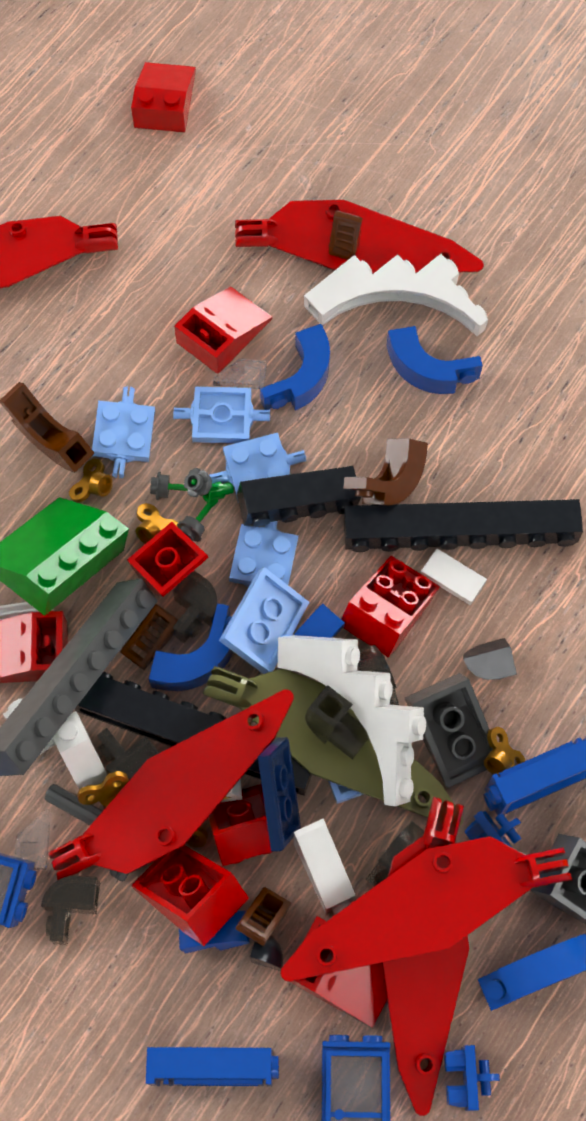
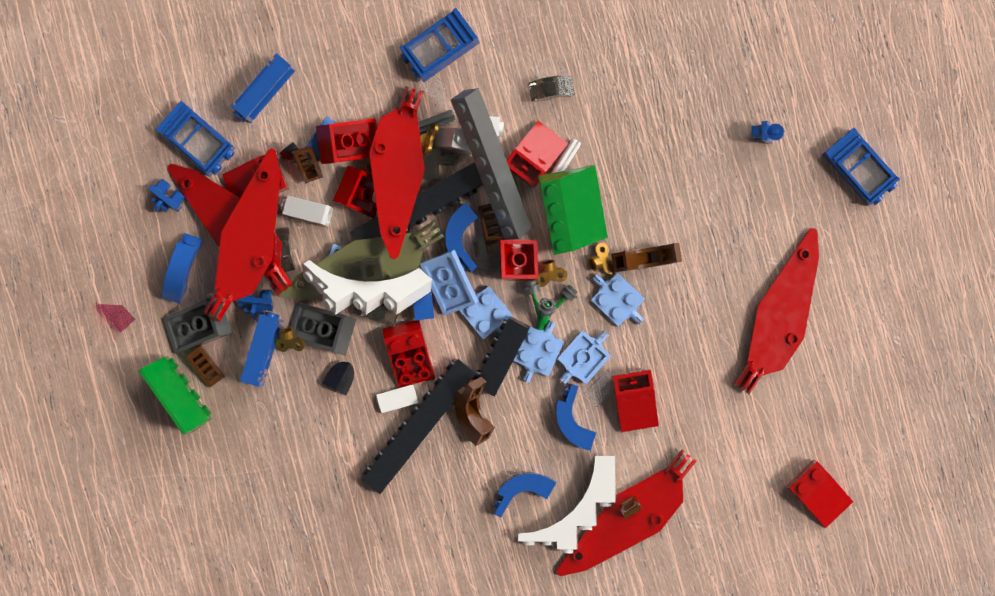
camera: 130 degrees right, 20 degrees up
clear smoke brick [41,876,101,945] -> none
dark blue tile [258,737,301,851] -> none

